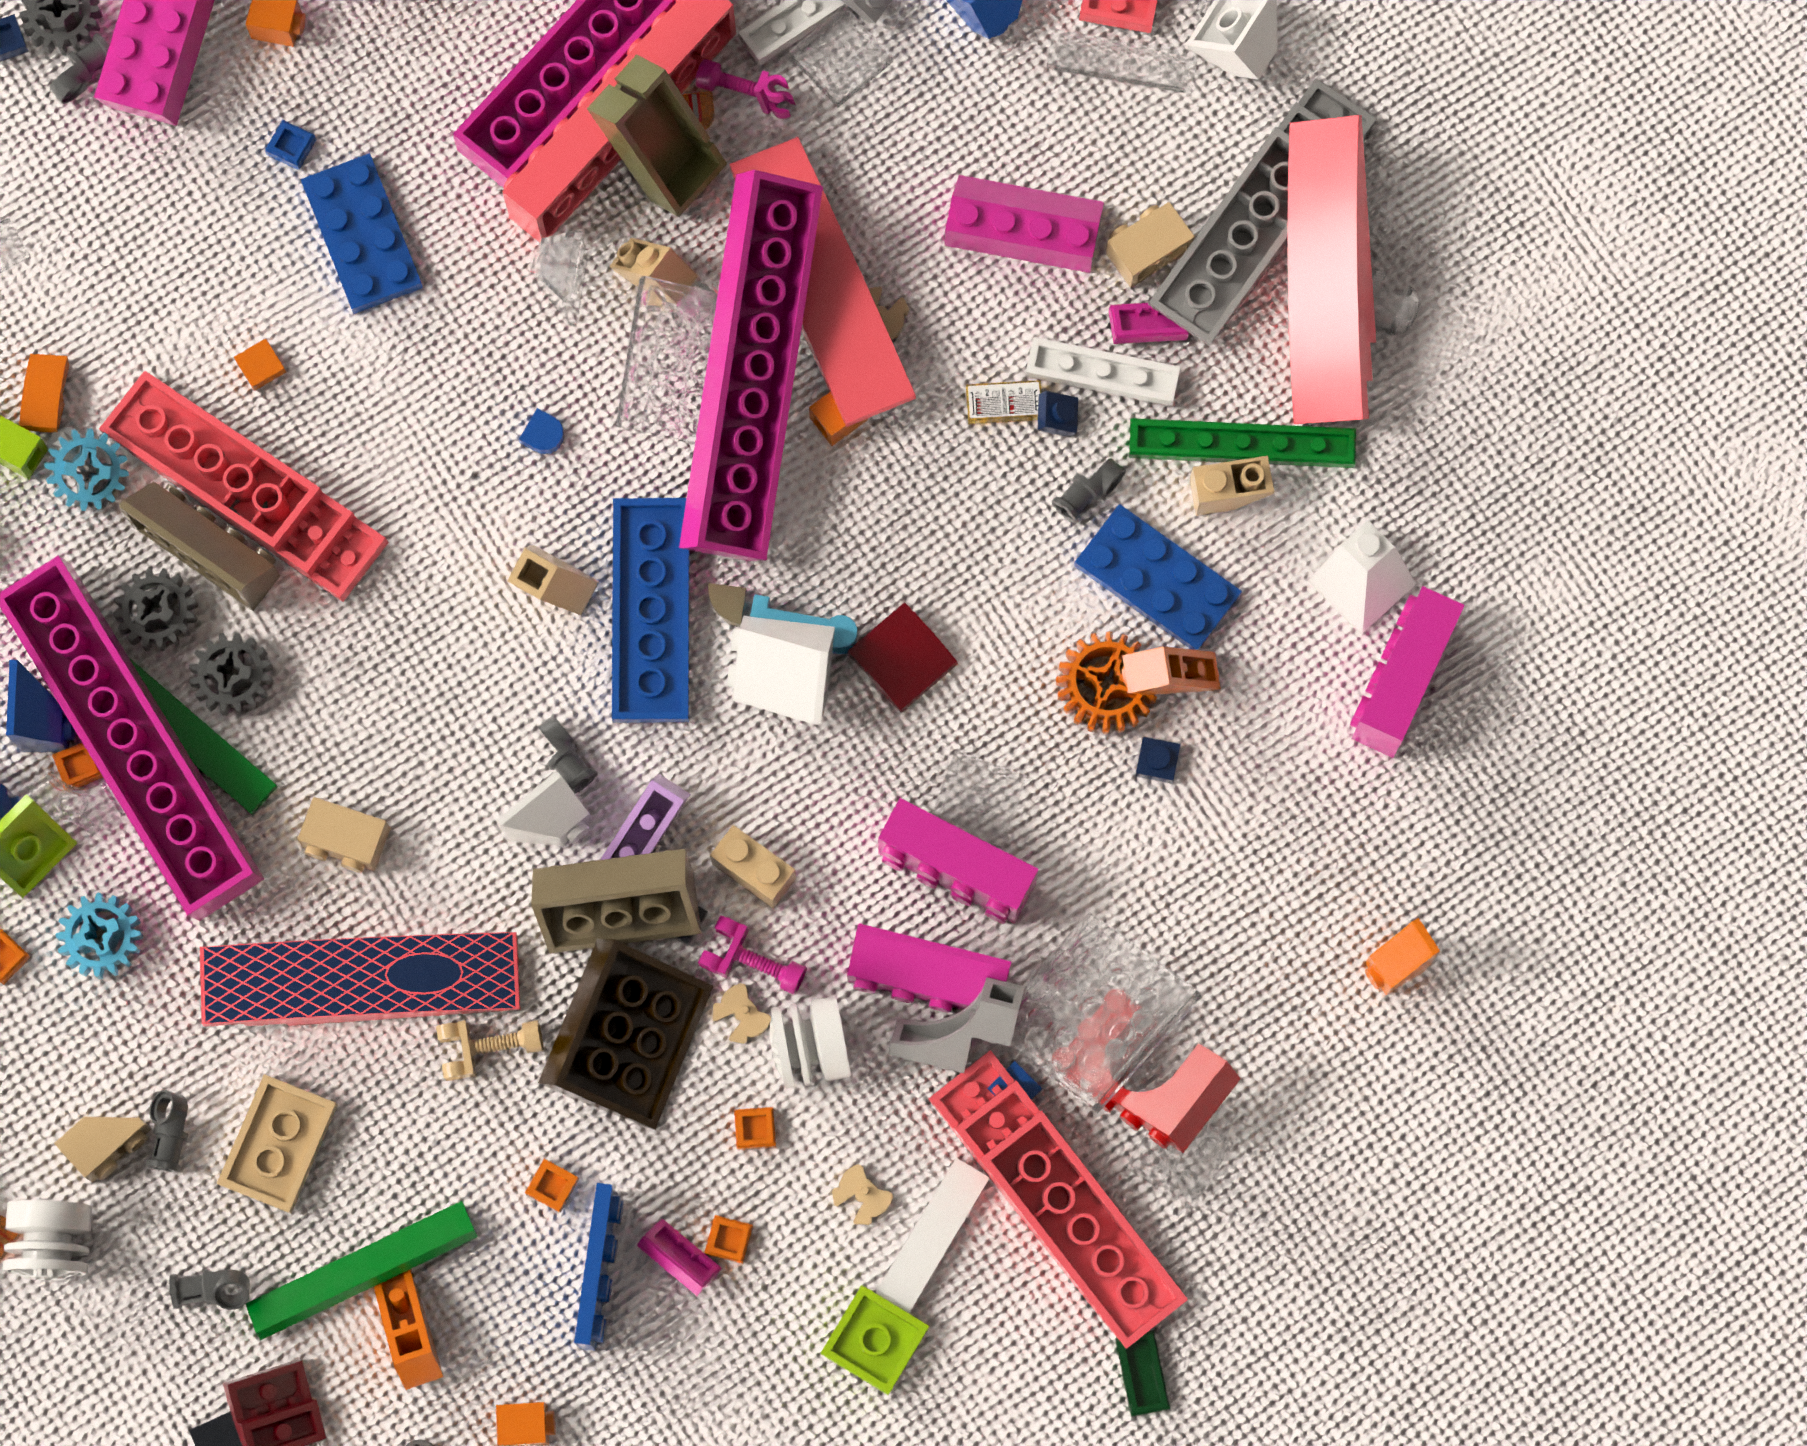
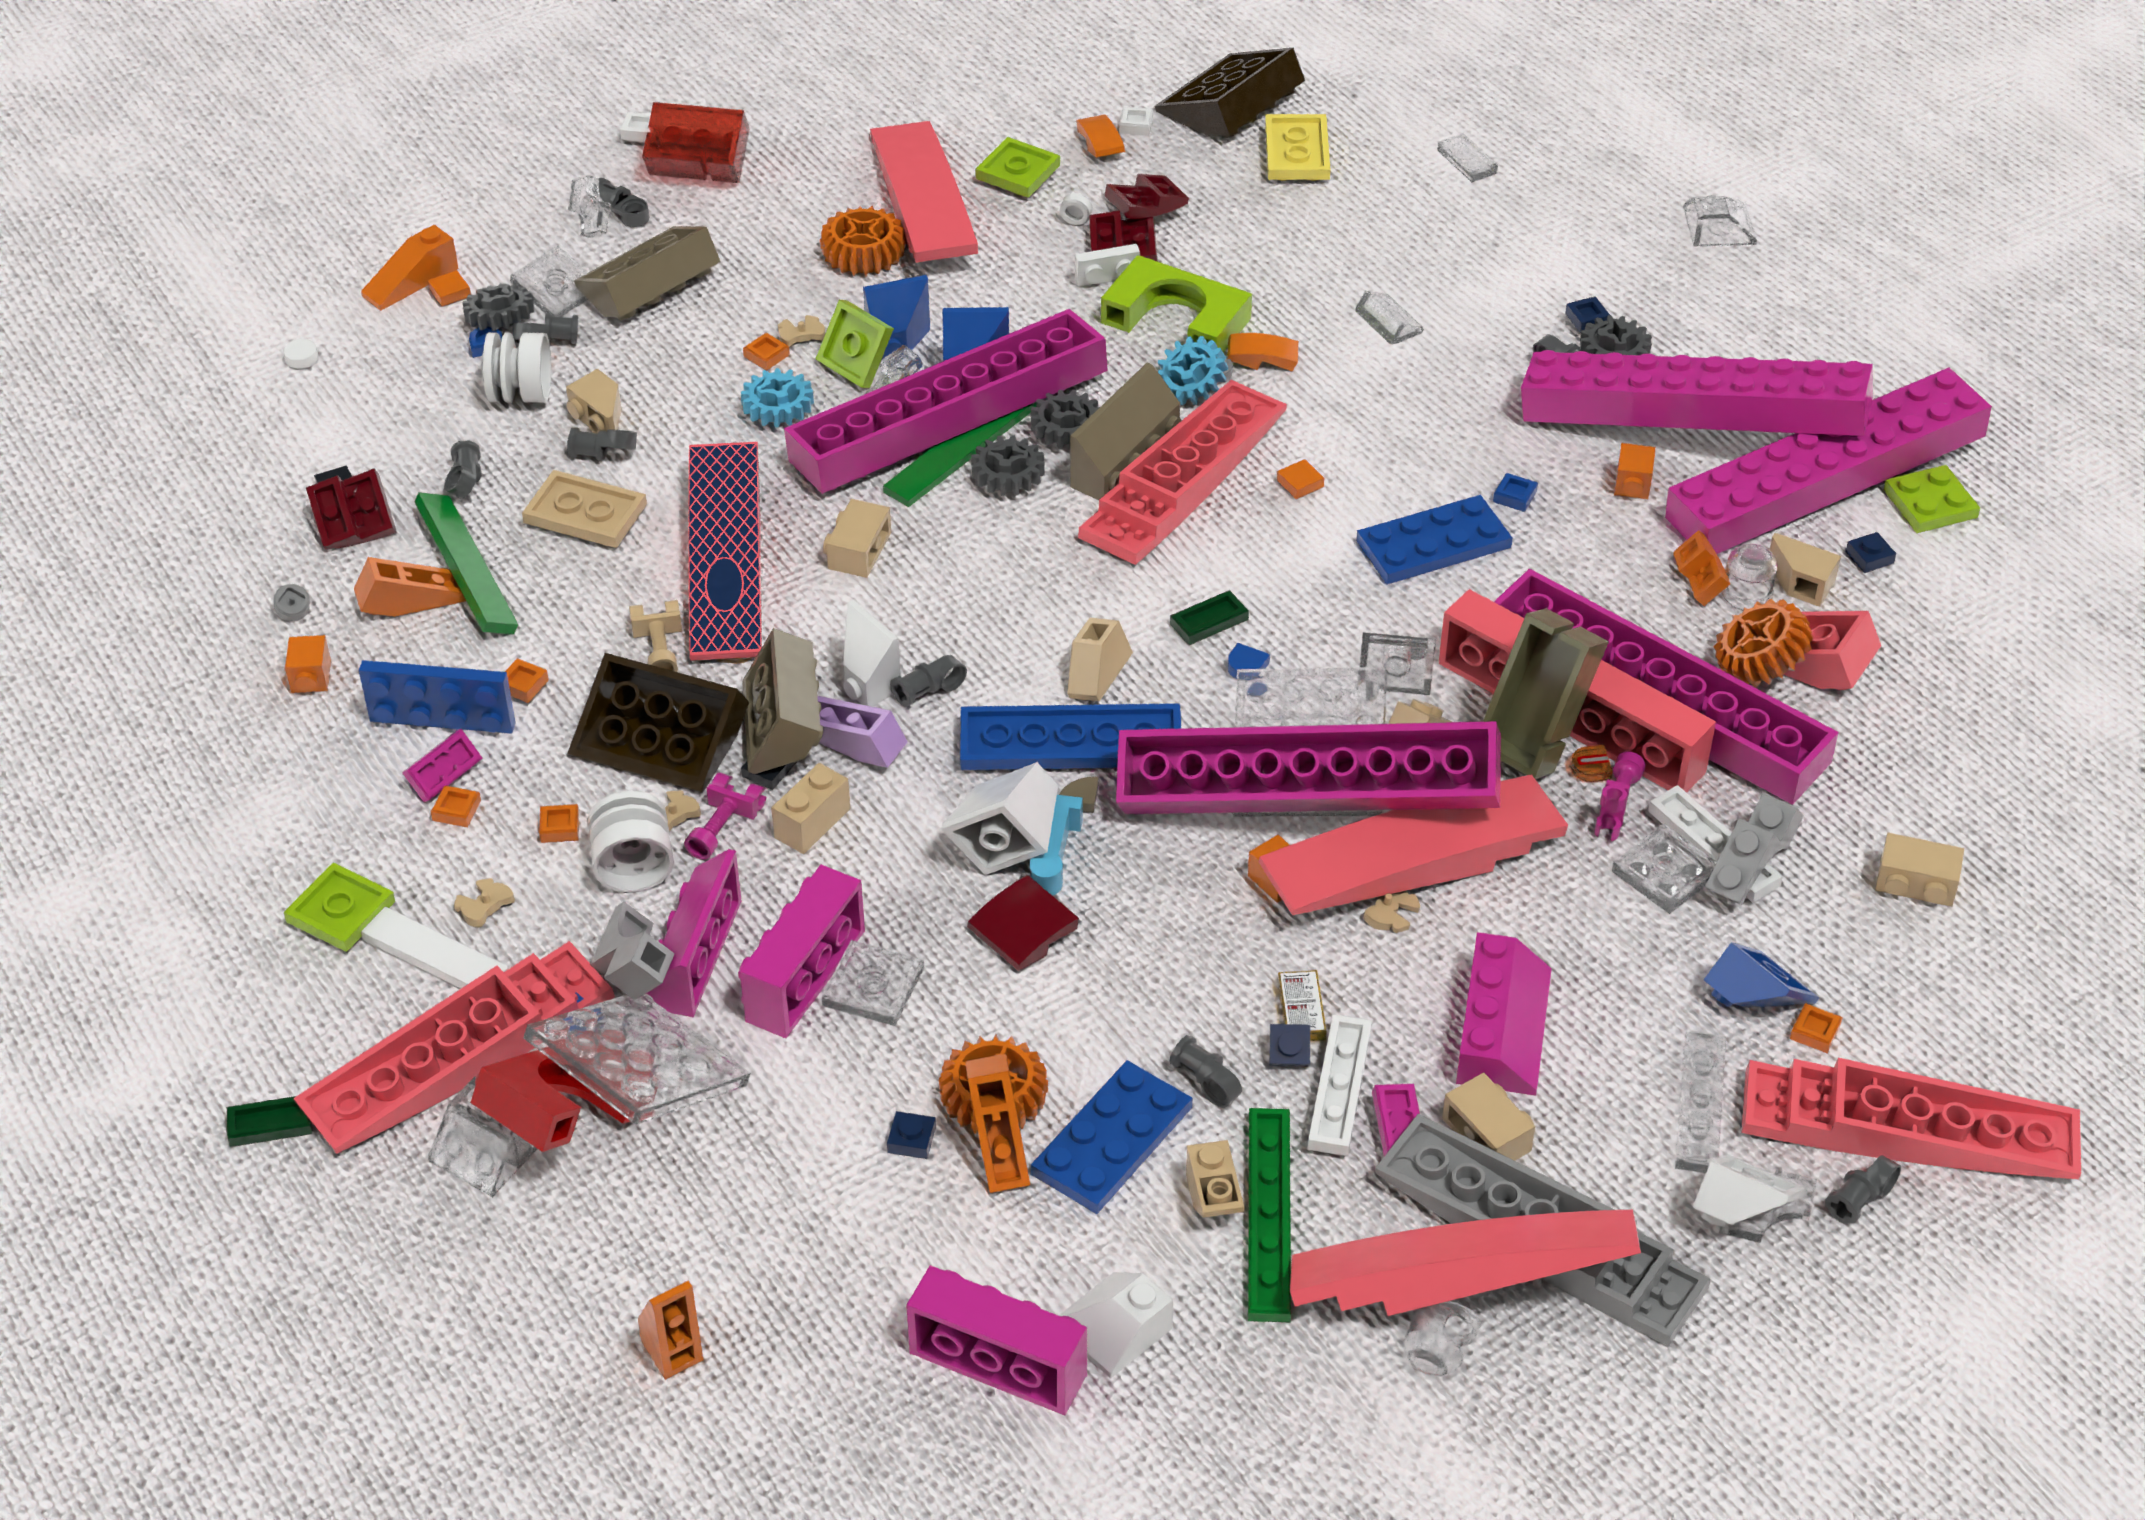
camera: 90 degrees right, 30 degrees down
none -> dark green tile [1170,590,1249,645]

